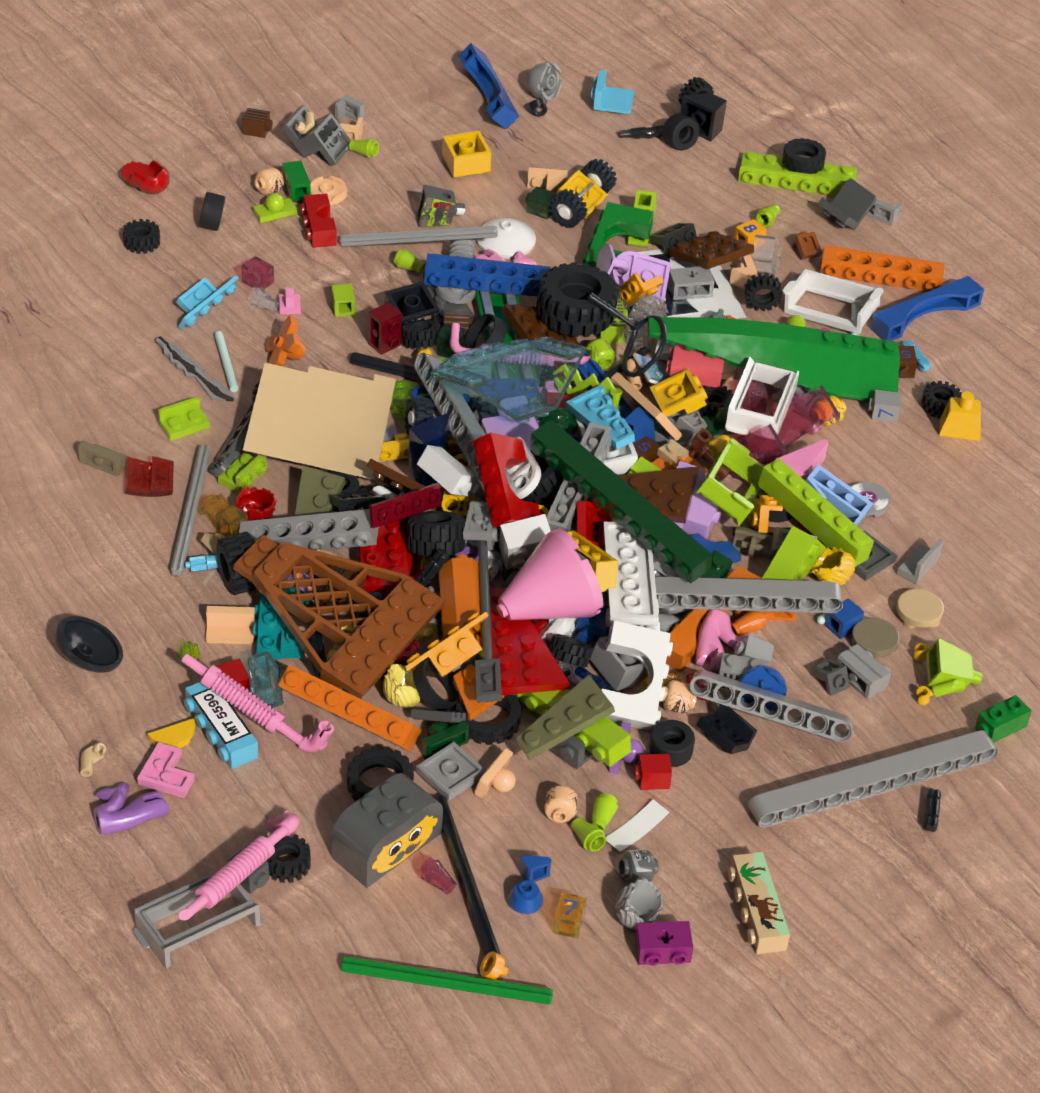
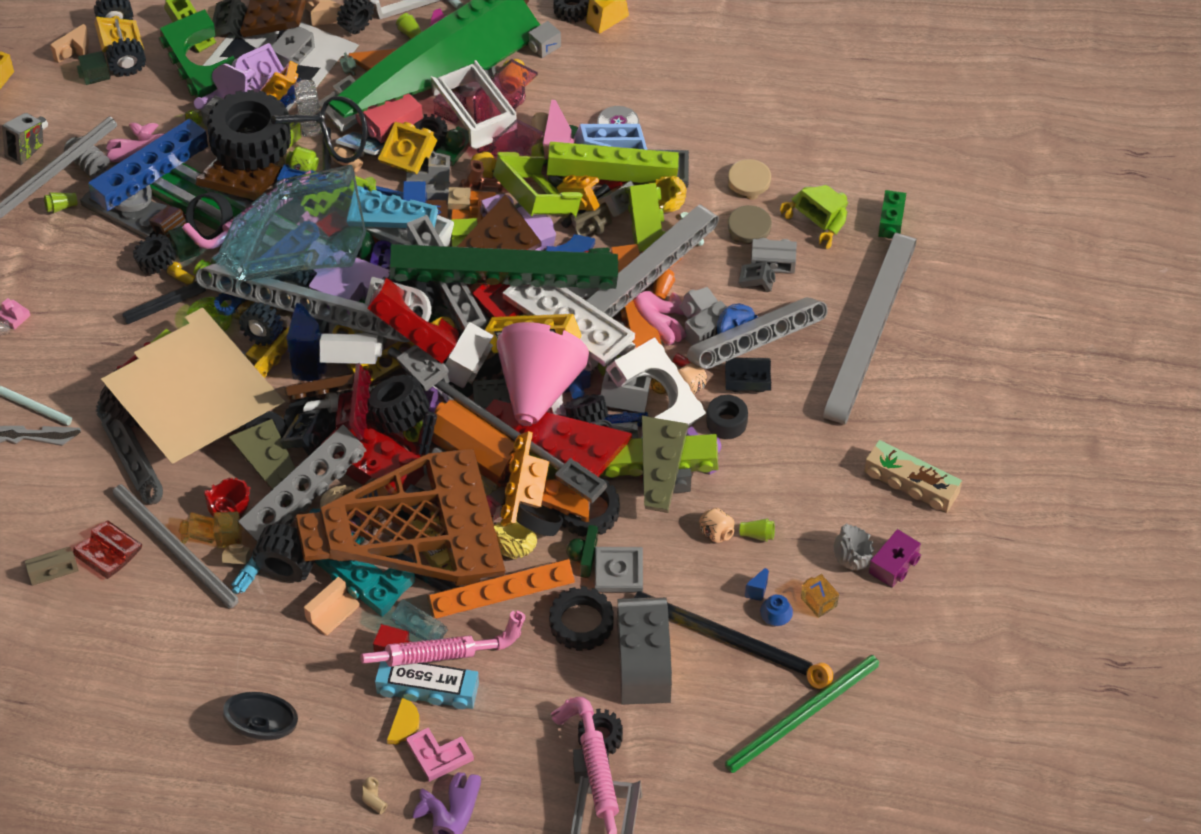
camera: 45 degrees left, 10 degrees up
lime bracket [158,397,210,441] -> none
clear neon green plate [180,641,200,661] -> none
lime bracket [218,453,267,494] -> none
orange plant [266,315,306,367] -> none
lime brick [331,283,355,317] -> none
dark red brick [368,302,402,355] -> none
black slope [384,281,440,323] -> none
dark grey tile [411,709,466,722] -> none
clear pink cone [418,857,457,895] -> none
light nougat tile [474,748,516,799] -> none
white dish [476,218,536,259] -> none
lime cone [591,793,618,831] -> none
white sticker [606,799,669,852] -> none
light nougat tile [611,372,682,441] -> none
dark grey head [618,850,659,884] -> none
red brick [634,754,672,790] -> none
blue brick [825,598,864,639] -> none
light grey panel [897,539,944,585] -> none
black axle [924,788,941,832] -> none

